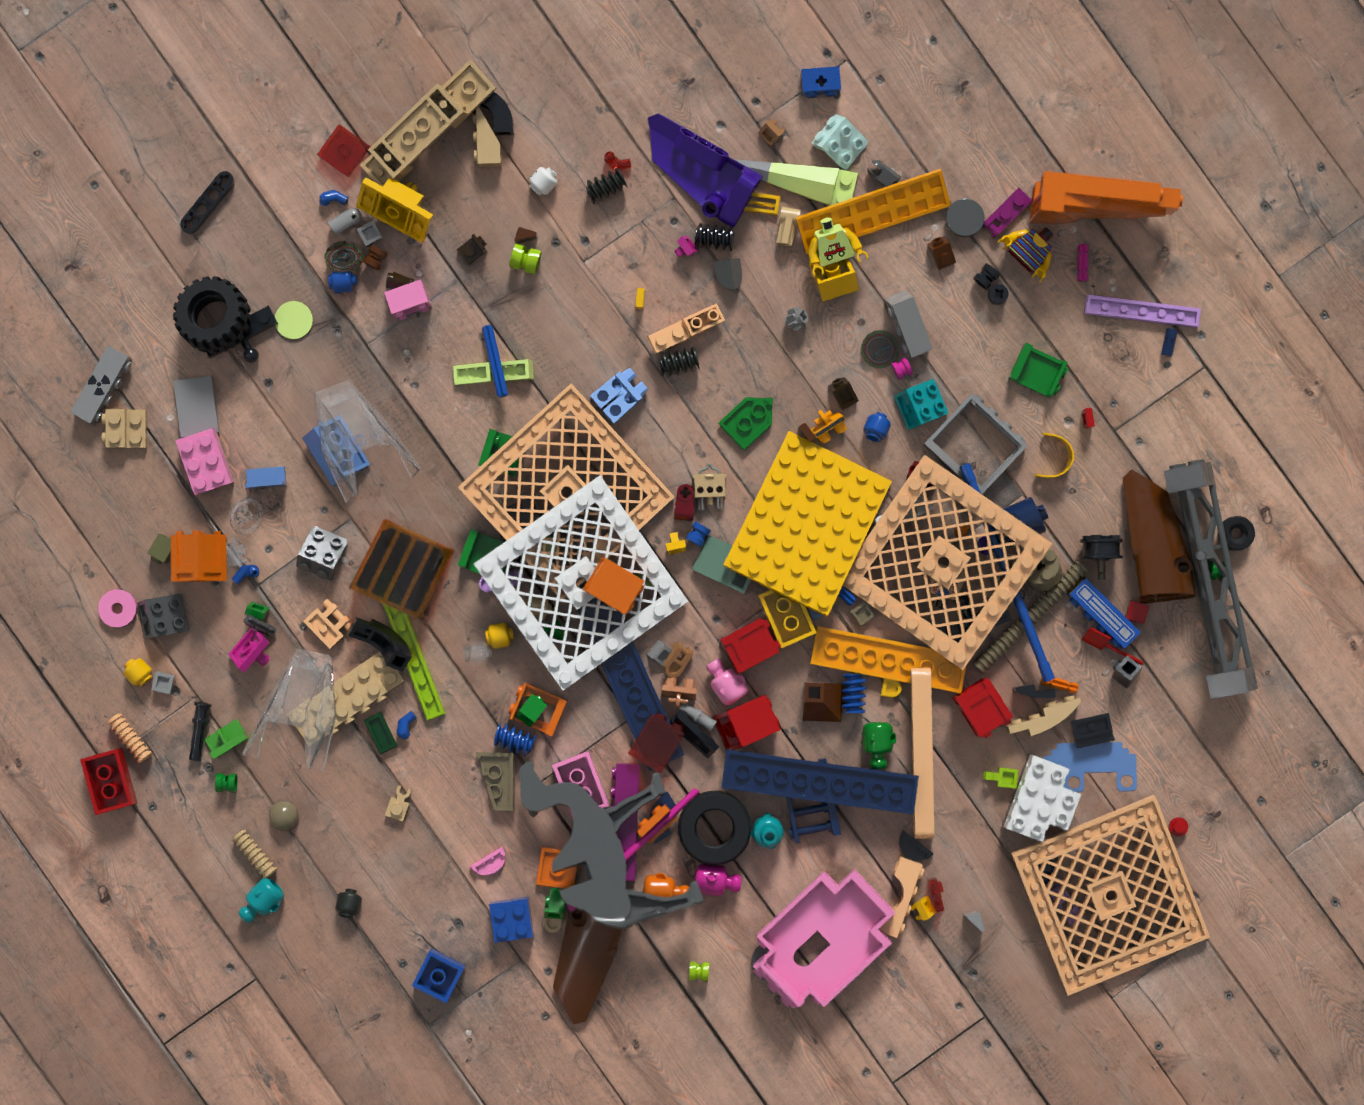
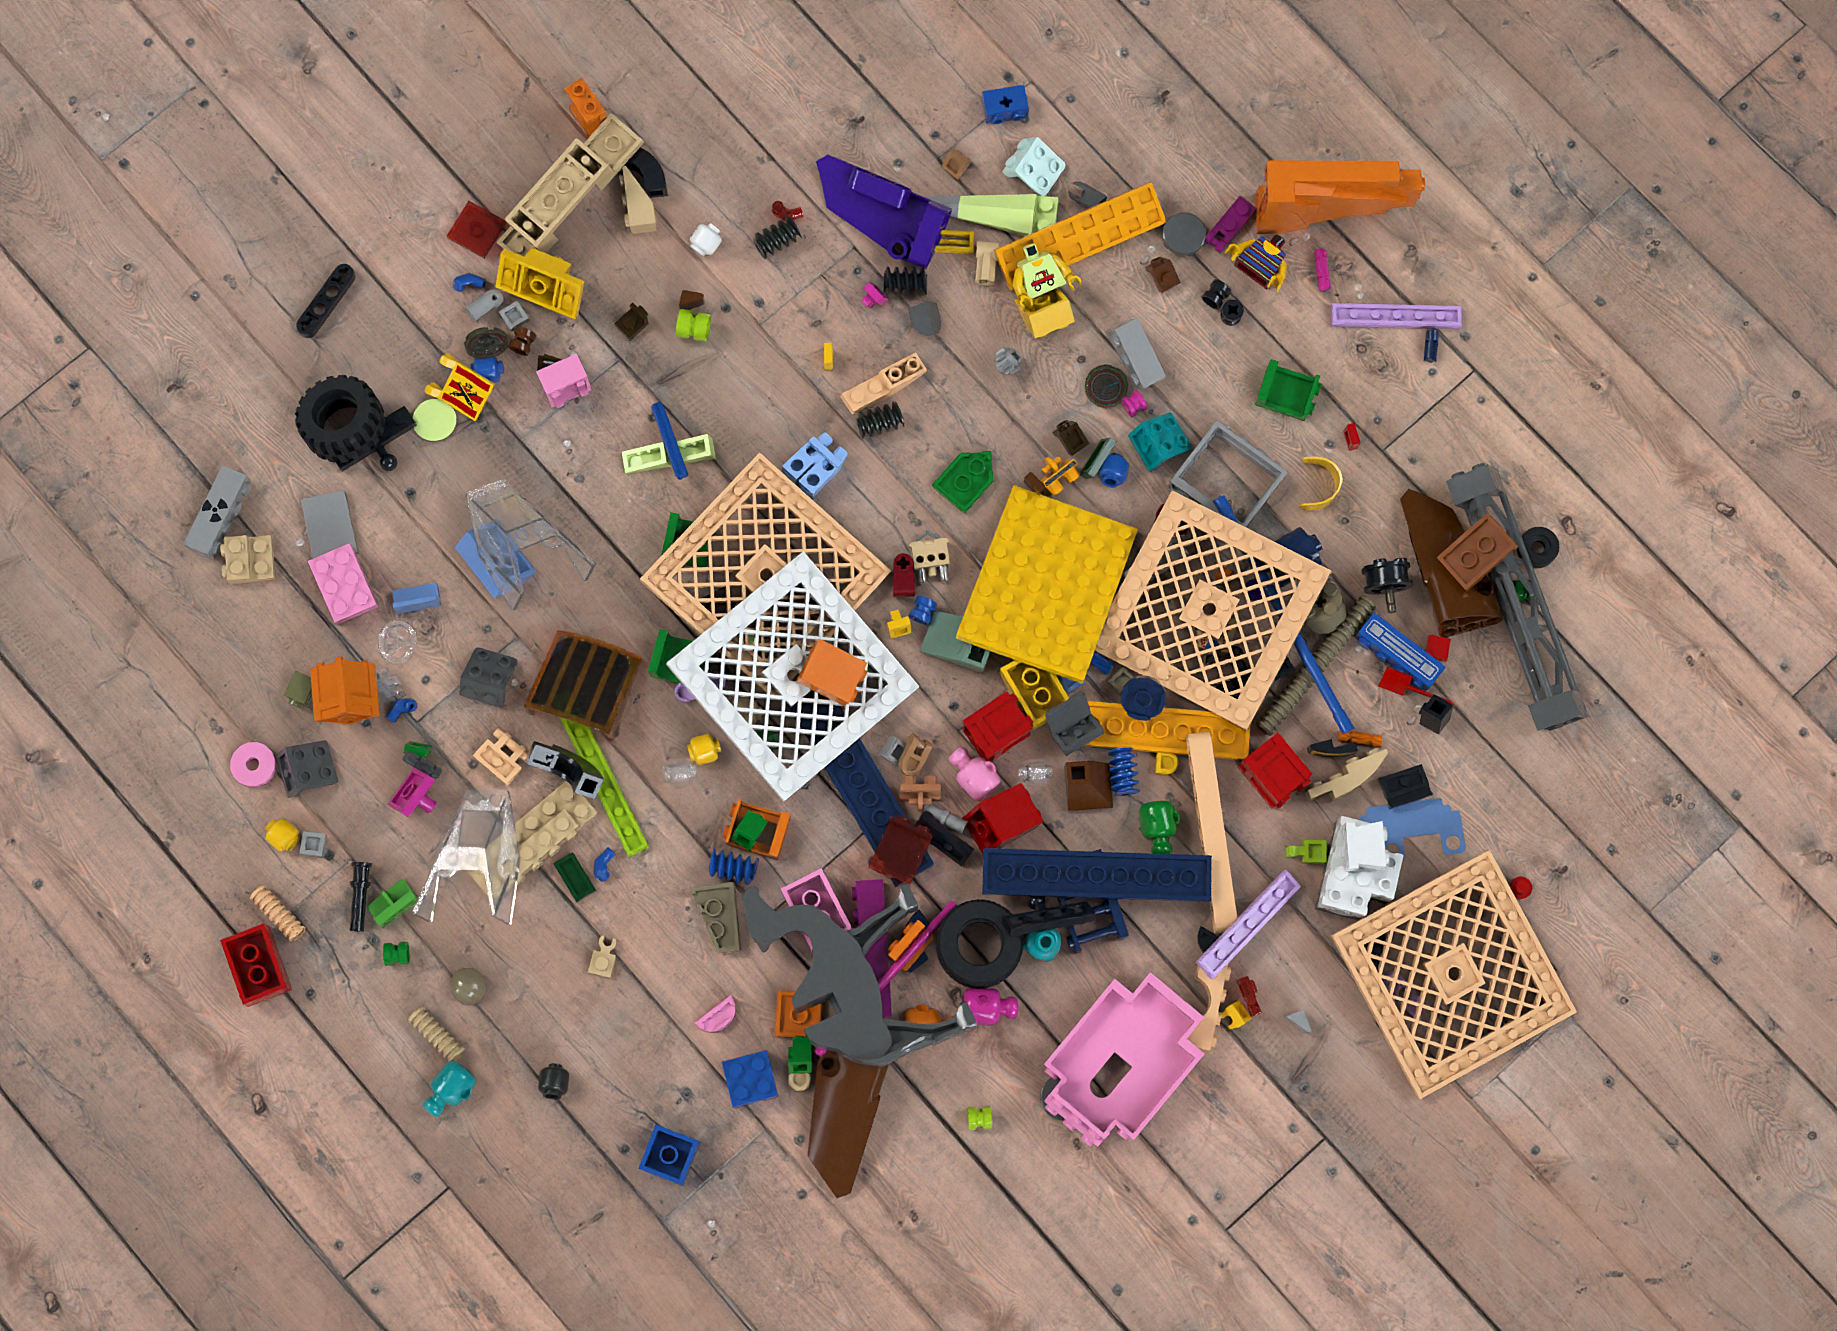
camera: 10 degrees left, 10 degrees down
none -> yellow flag [425,353,495,421]
none -> orange panel [564,78,607,137]
none -> black plate [1002,896,1096,937]
none -> clear head [1018,758,1053,787]
none -> dark grey bracket [1045,692,1104,756]
none -> tile [1080,437,1116,479]
none -> dark blue tile [1121,675,1166,721]
none -> lavender tile [1196,870,1301,979]
none -> white hips [1342,821,1389,872]
none -> dark orange plate [1437,512,1518,591]

